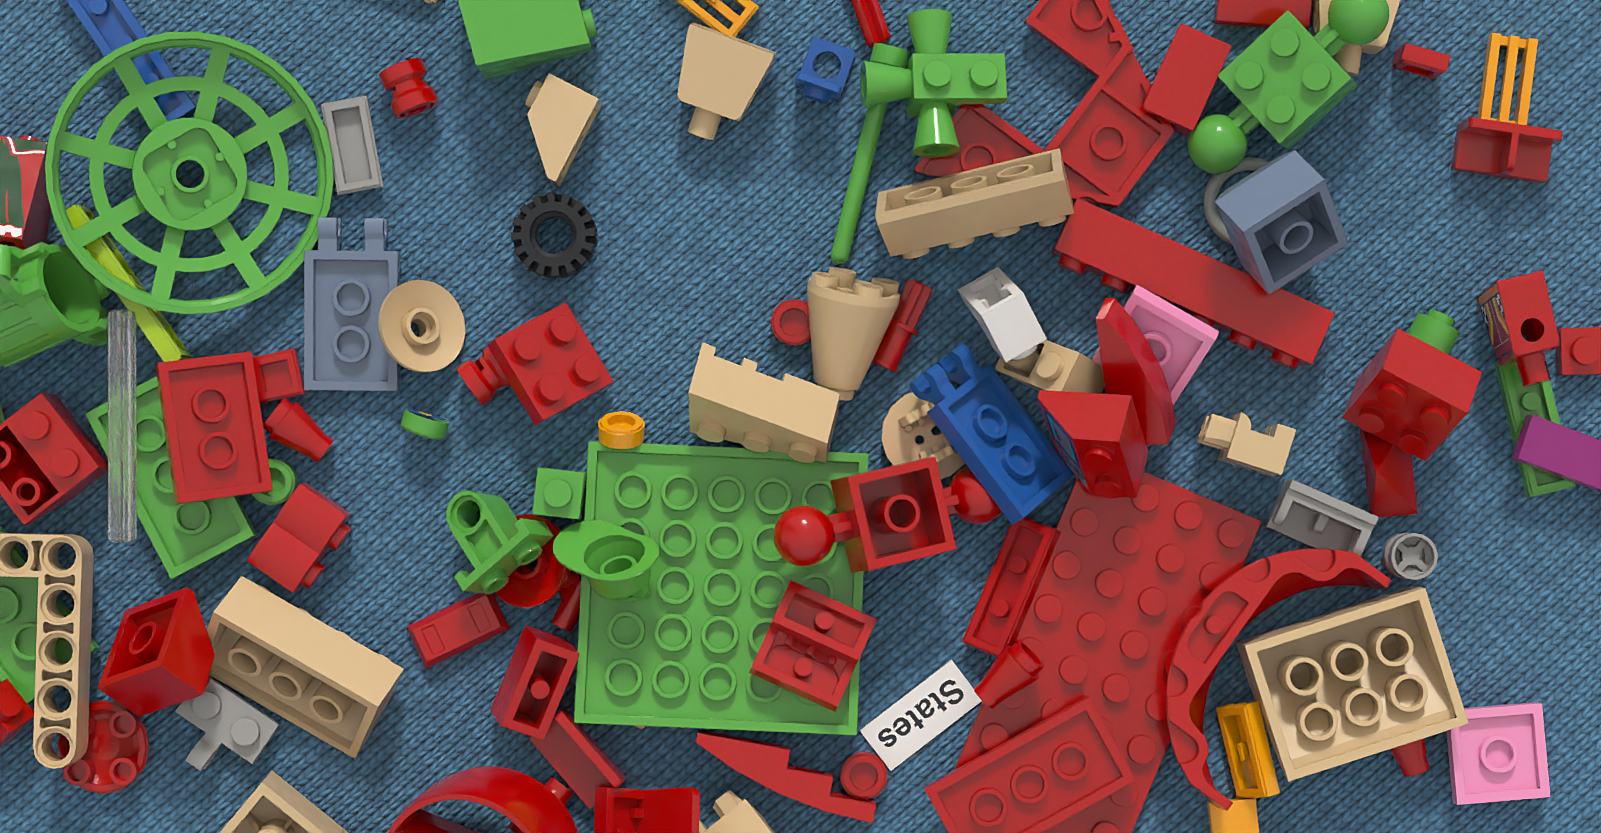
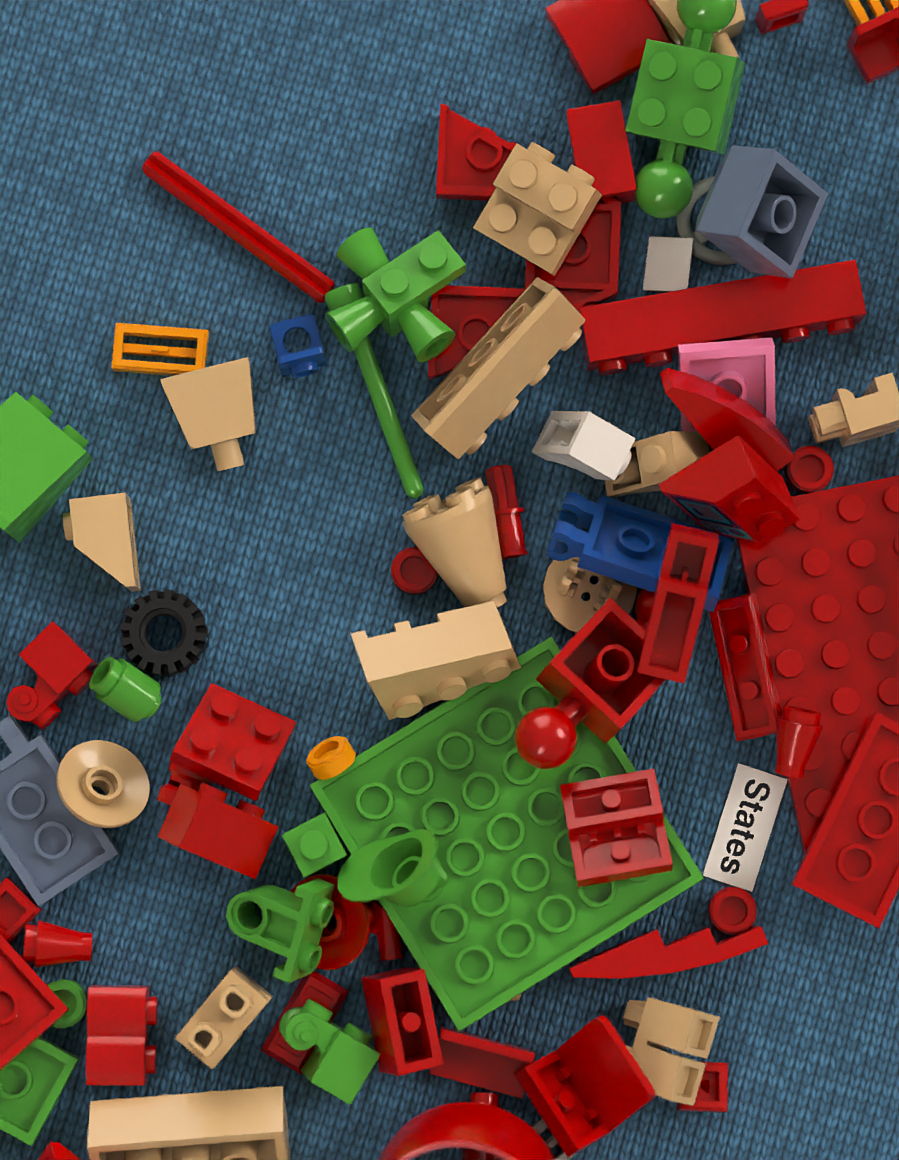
camera: 30 degrees left, 5 degrees down
bright green tile [400,408,450,440] -> none
none -> red brick [6,621,98,730]
none -> bright green brick [89,657,162,722]
none -> red brick [157,783,278,879]
none -> tan hips [175,966,273,1069]
none -> bright green brick [279,998,381,1105]
none -> tan plate [473,142,602,276]
none -> red slope [637,523,719,683]
none -> white sticker [643,237,694,291]
none -> red tile [785,446,834,494]

